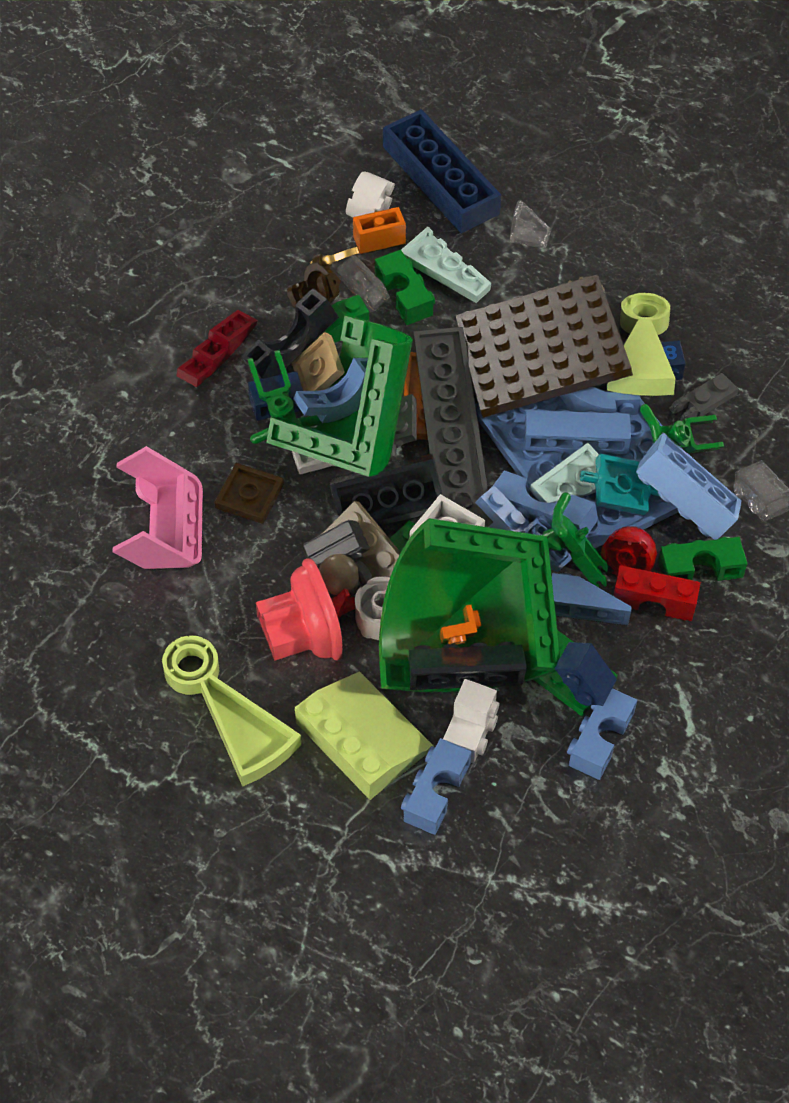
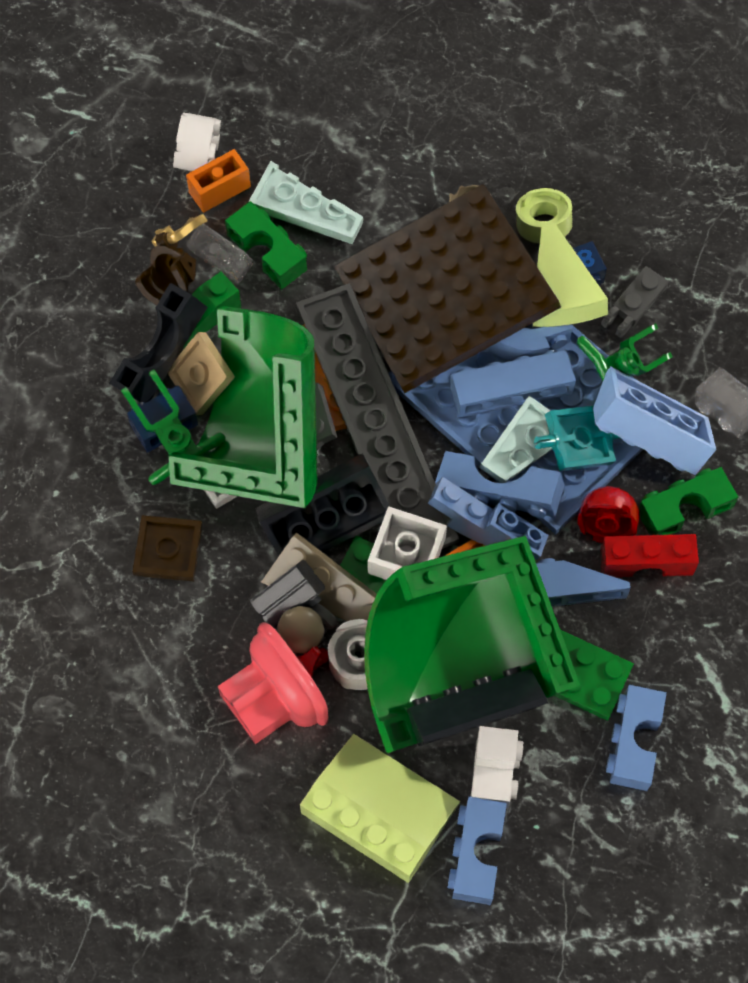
camera: 15 degrees left, 10 degrees up
bright pink windscreen [113,446,203,569] -> none
yellowish green piece [162,636,301,786] -> none
dark red slope [176,310,258,387] -> none
medium blue arch [293,358,368,423] -> none
dark blue brick [383,109,501,234] -> none
orange bracket [439,605,481,645] -> none
clear slope [510,200,551,248] -> none
green piece [542,492,608,589] -> none
dark blue brick [554,642,617,706] -> none

